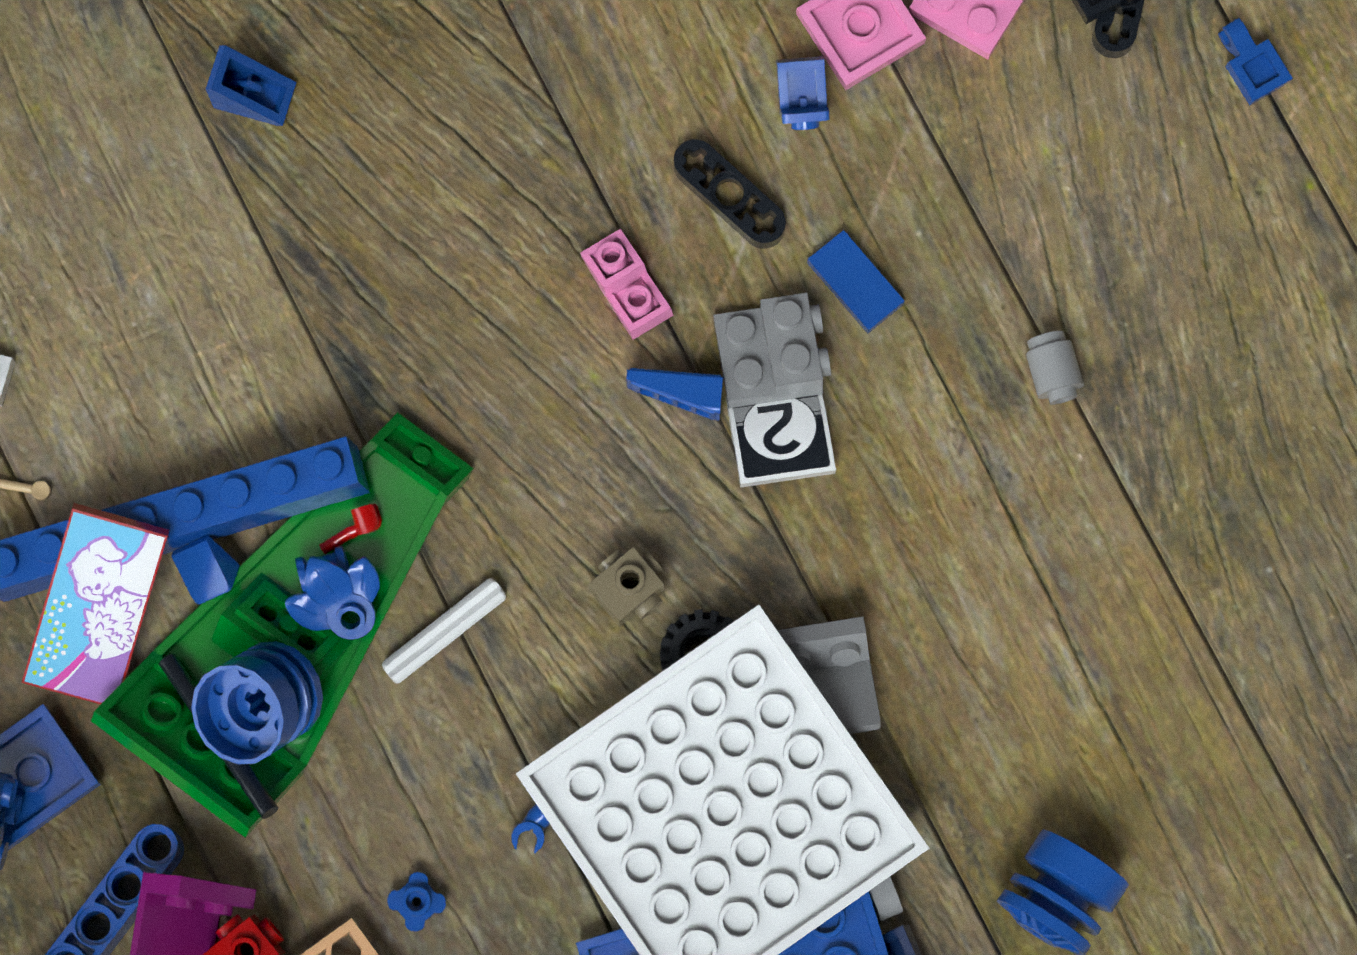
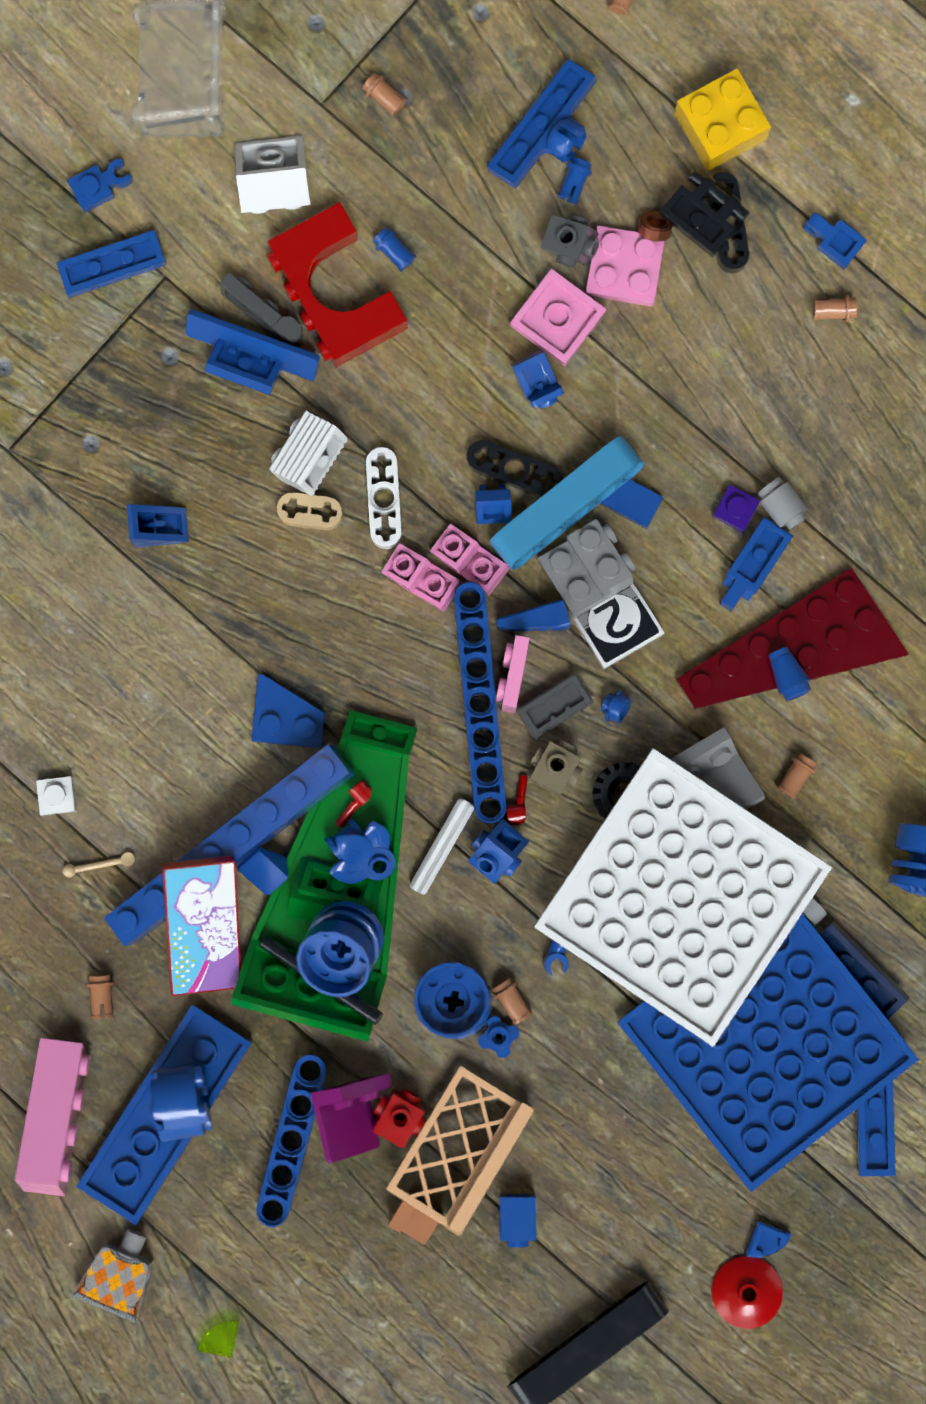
camera: 20 degrees left, 5 degrees up
none -> blue wing [251,674,325,749]
none -> white brick [269,411,348,496]
none -> tan beam [277,493,343,530]
none -> white beam [366,447,402,549]
none -> bright pink slope [381,543,462,612]
none -> blue wheel [414,963,492,1039]
none -> blue beam [454,582,506,825]
none -> blue brick [467,819,530,884]
none -> blue tile [475,483,511,524]
none -> dark azure beam [490,436,645,570]
none -> nougat pin [492,977,533,1025]
none -> bright pink plate [496,635,530,714]
none -> red hand [506,776,528,825]
none -> dark grey plate [516,673,594,740]
none -> blue plate [601,690,631,723]
none -> dark red wing [676,567,909,710]
none -> dark purple plate [712,485,760,533]
none -> blue hinge [719,517,793,612]
none -> blue cone [768,647,812,702]
none -> nougat pin [776,753,817,800]
none -> nougat pin [814,294,857,322]

